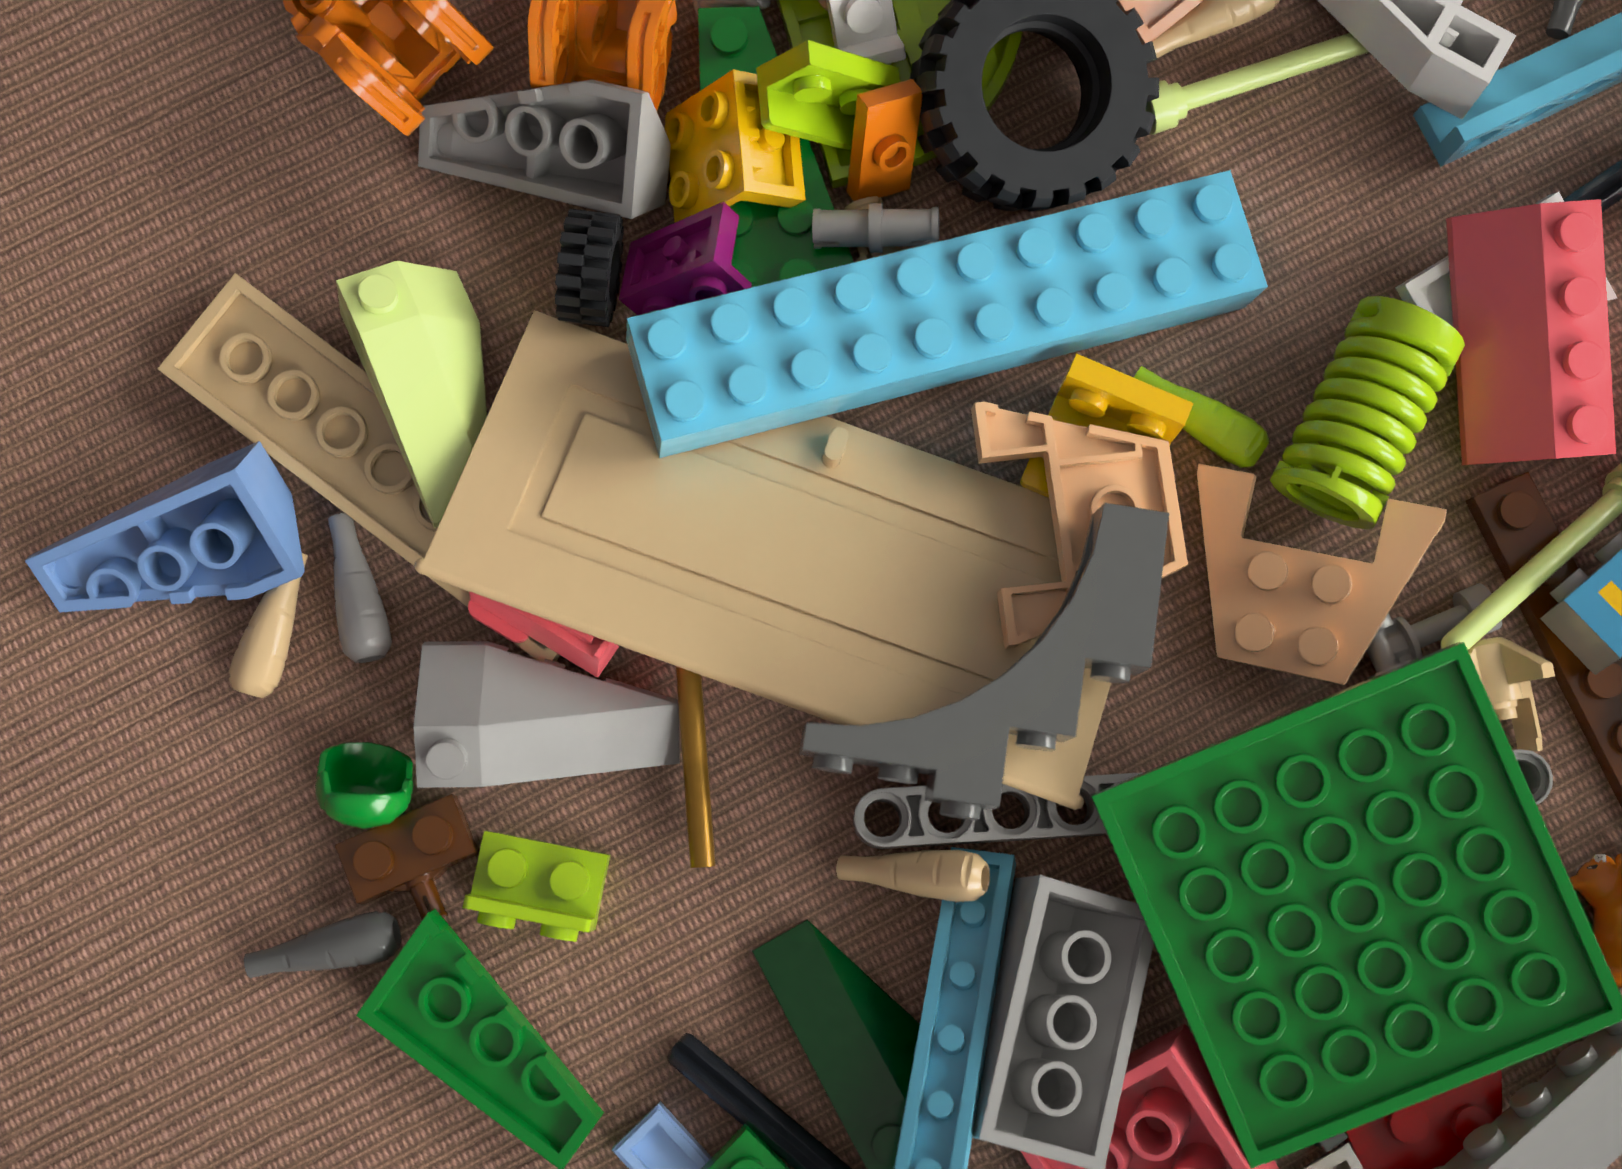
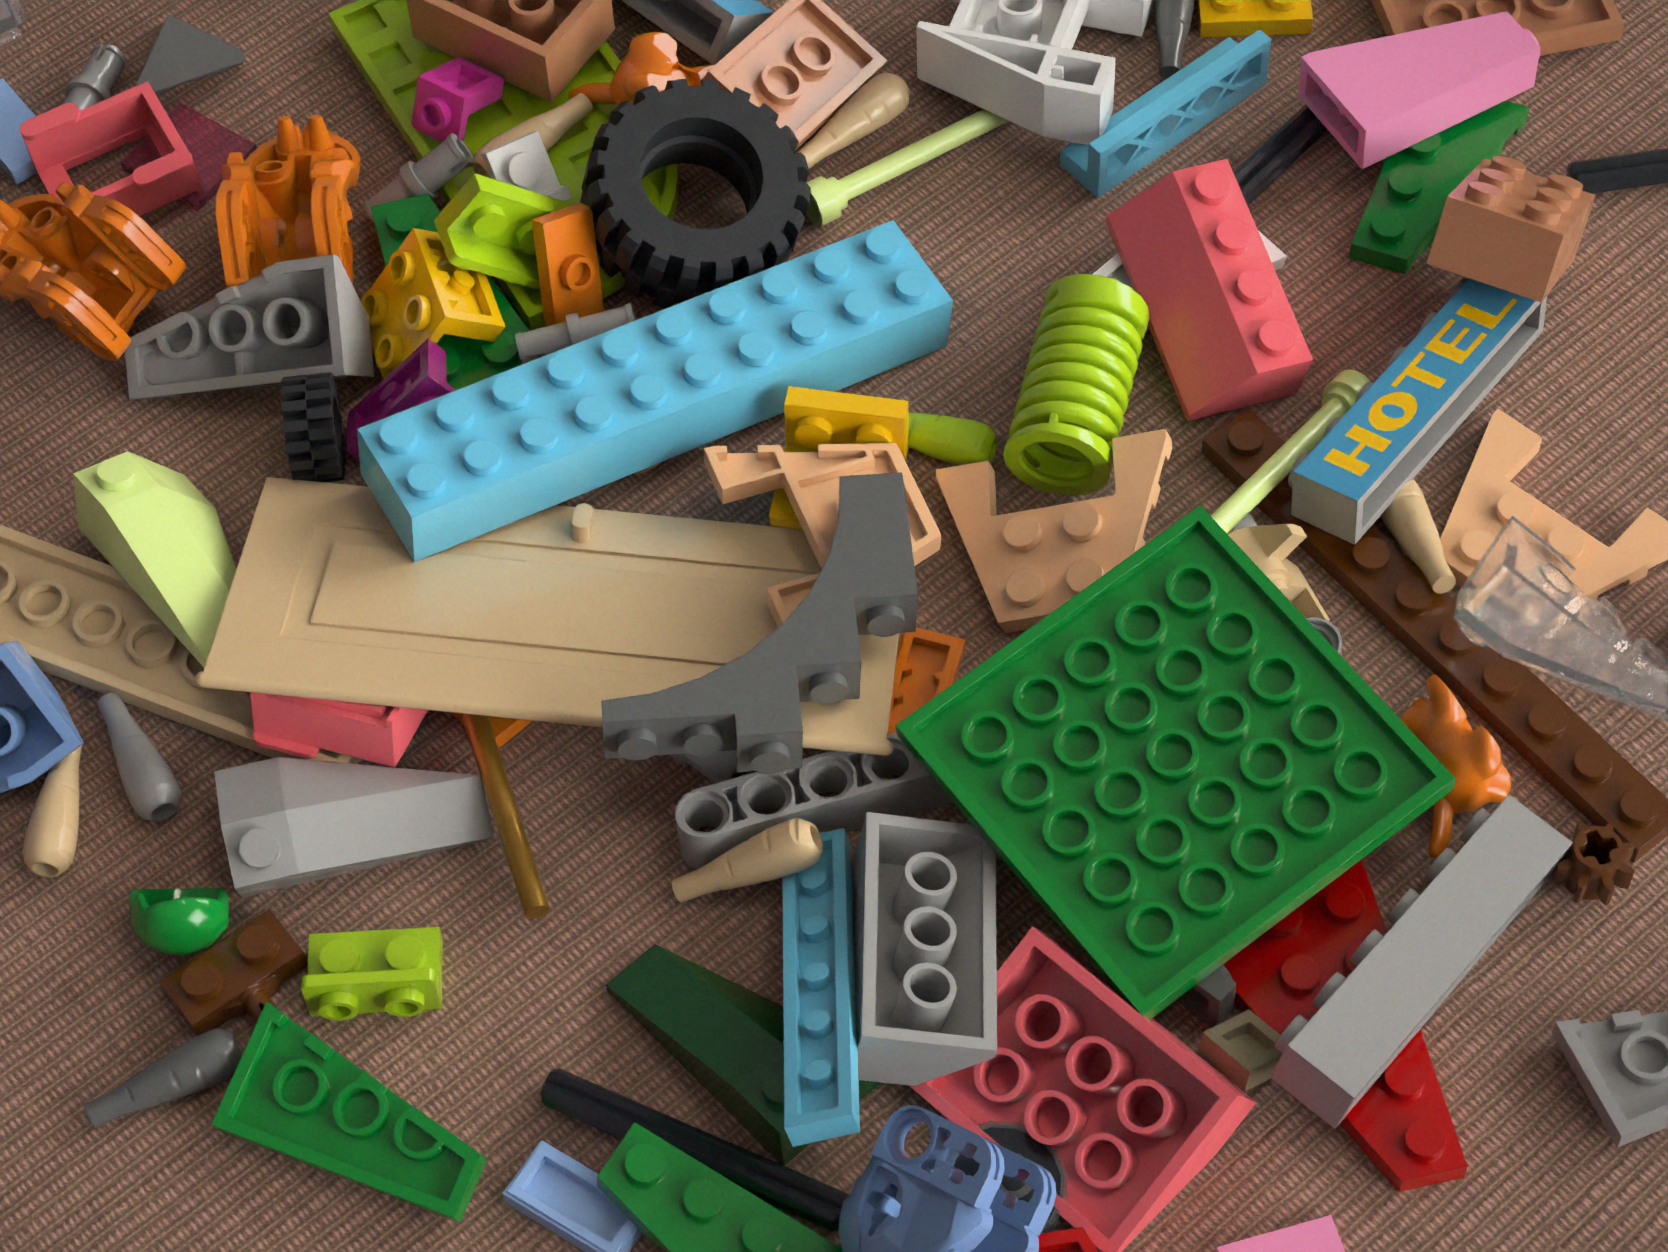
camera: 10 degrees left, 25 degrees down
none -> orange plate [887,627,965,735]

